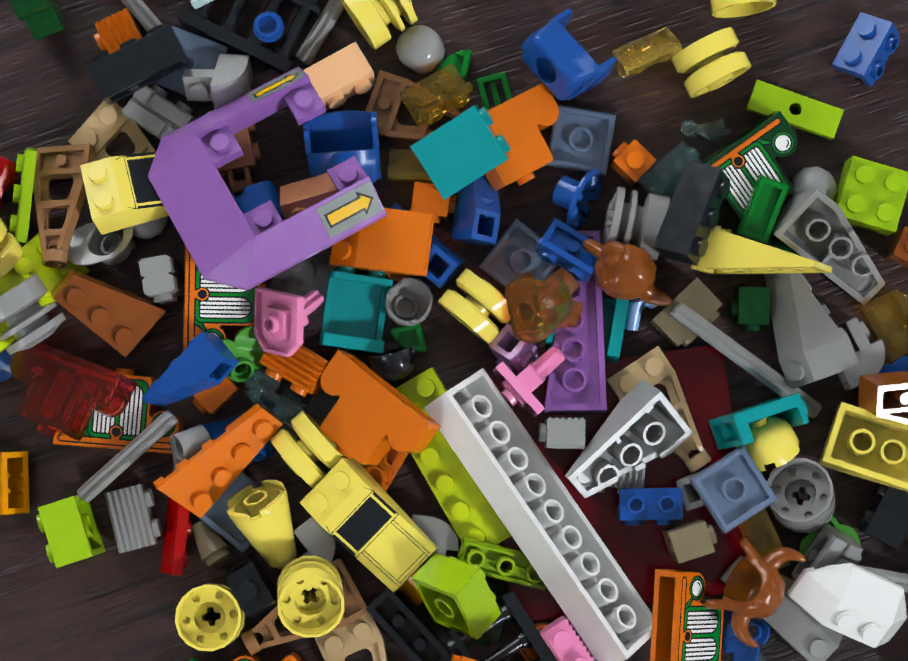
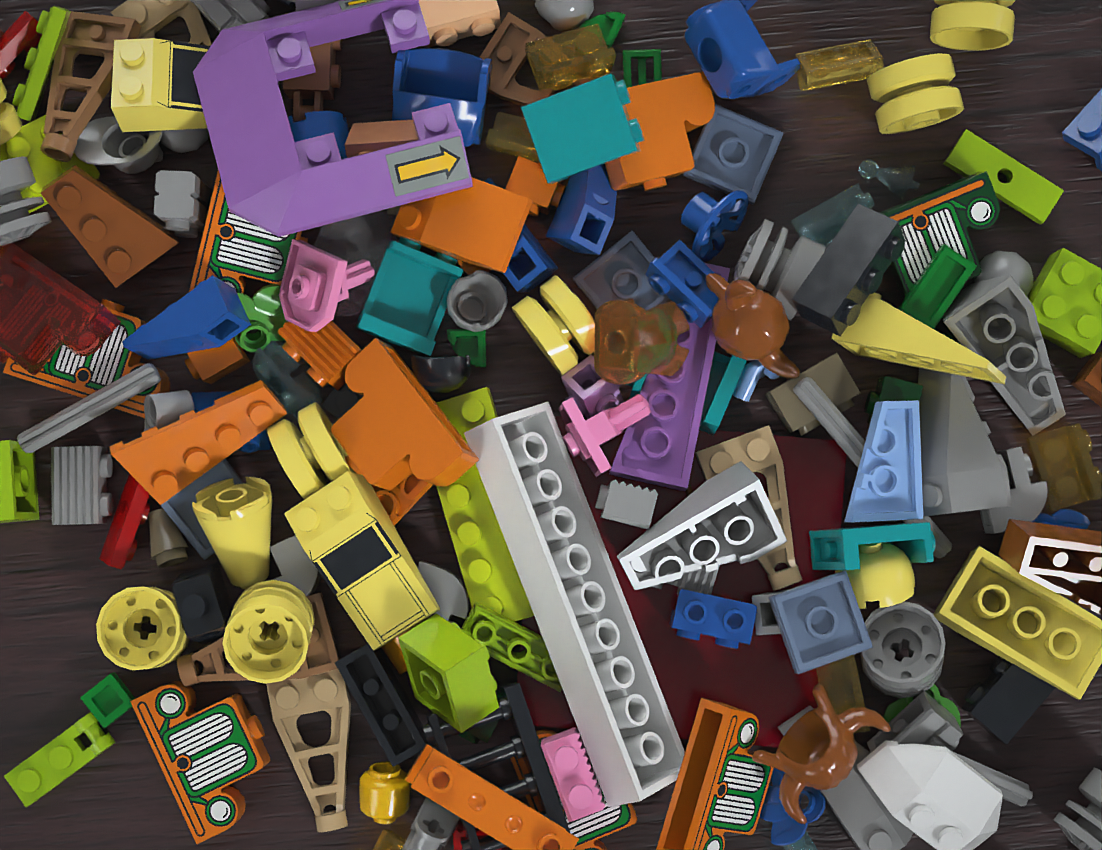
camera: 15 degrees right, 0 degrees up
orange brick [610,139,657,187] -> none
dark tan brick [662,518,717,564] -> none
none -> light blue wing [844,400,923,523]

